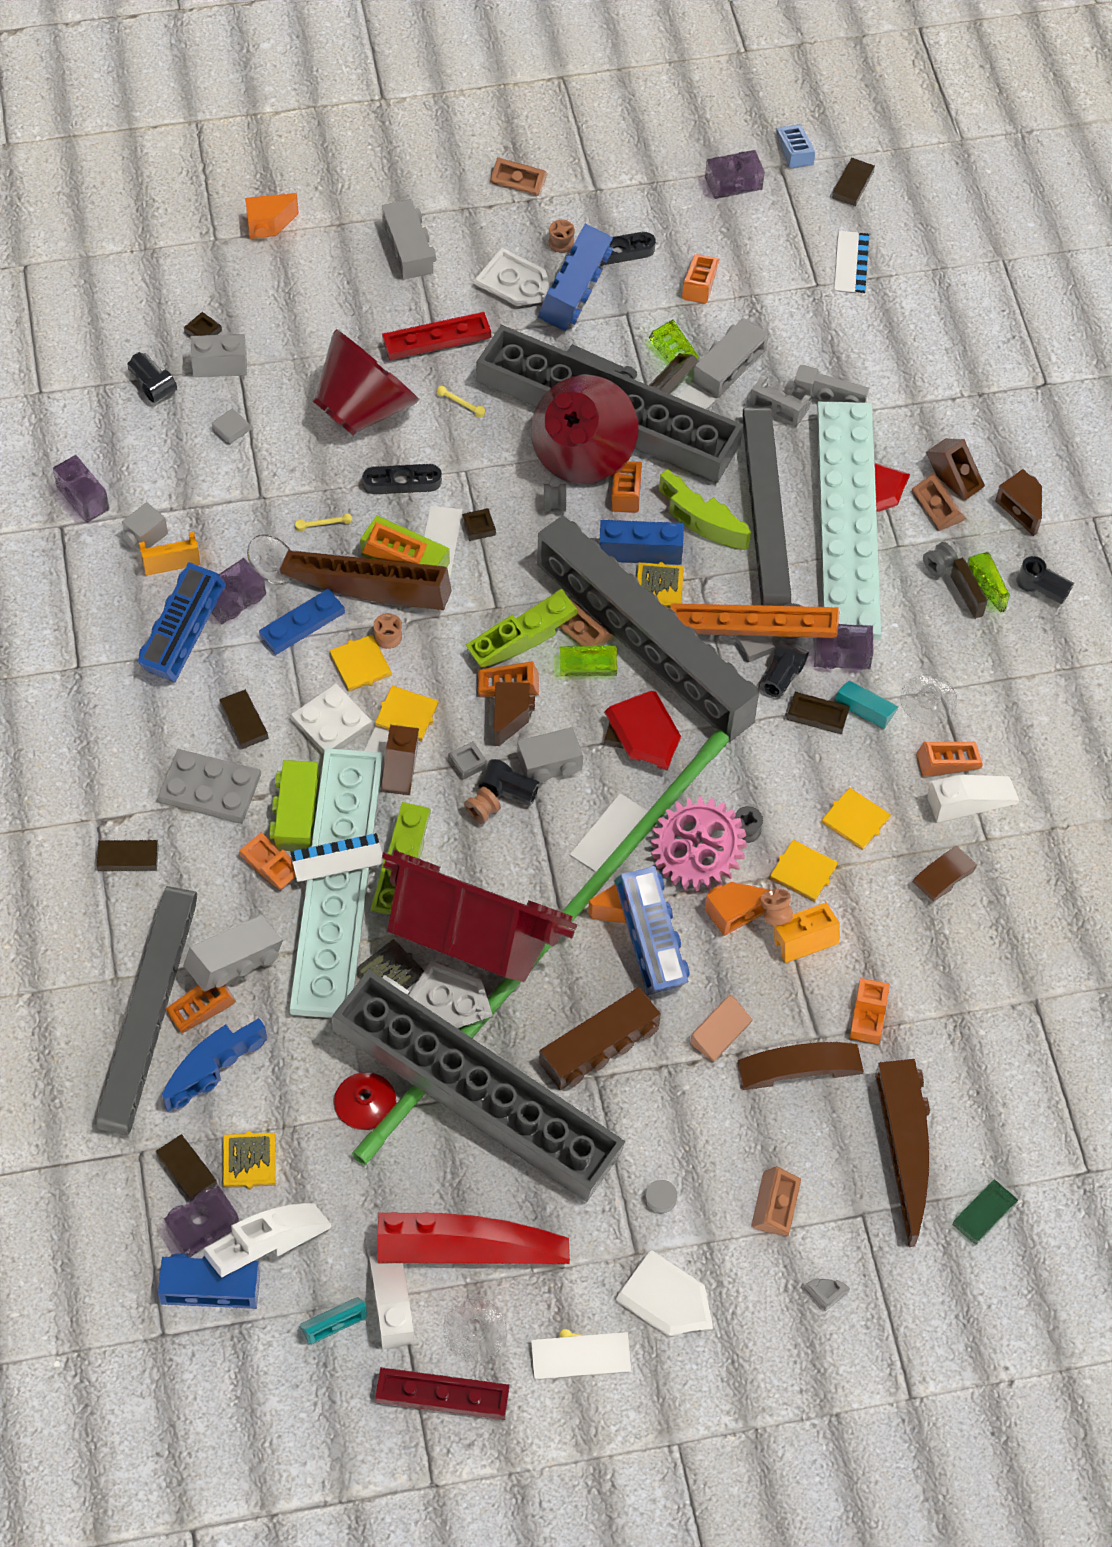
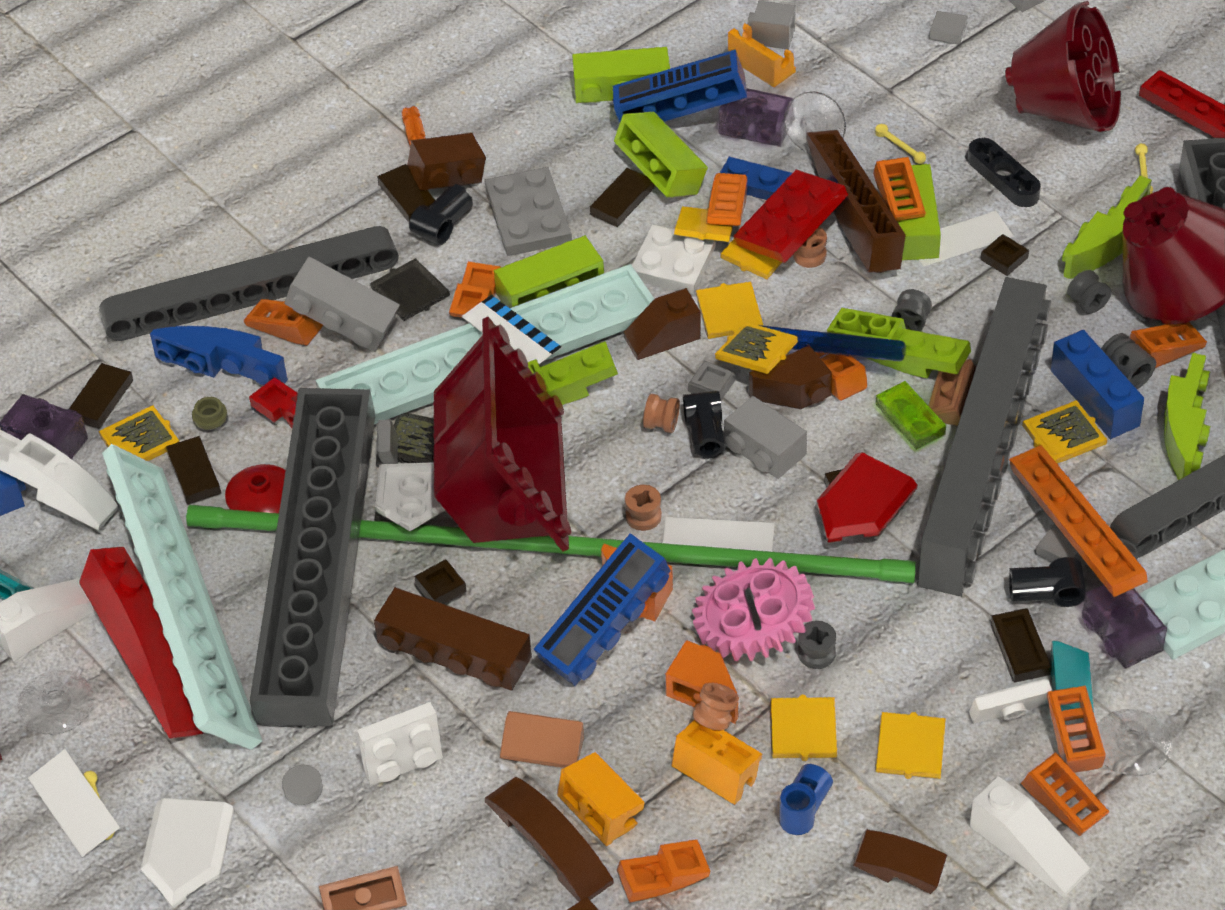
camera: 65 degrees right, 10 degrees down
none -> light aqua plate [102,444,262,750]
none -> dark brown tile [166,436,221,505]
none -> olive plate [192,397,228,430]
none -> red plate [249,377,298,428]
none -> white plate [357,702,443,786]
none -> clear smoke piece [370,258,450,321]
none -> orange axle [402,106,426,145]
none -> reddish brown brick [407,133,486,191]
none -> black piece [409,184,473,245]
none -> dark brown plate [414,559,467,604]
none -> light orange hinge [557,752,645,846]
none -> lime brick [572,47,670,103]
none -> lime brick [614,112,708,198]
none -> nougat wheel [625,484,662,531]
none -> yellow piece [674,206,734,242]
none -> orange slope [707,173,748,226]
none -> yellow piece [715,322,798,374]
none -> red plate [733,169,848,263]
none -> clear blue axle [759,325,906,361]
none -> blue piece [779,764,833,835]
none -> dark grey wheel [892,289,932,331]
none -> white plate [969,679,1052,724]
none -> orange slope [1047,685,1106,773]
none -> lime slope [1062,175,1152,279]
none -> dark grey piece [1101,333,1156,389]

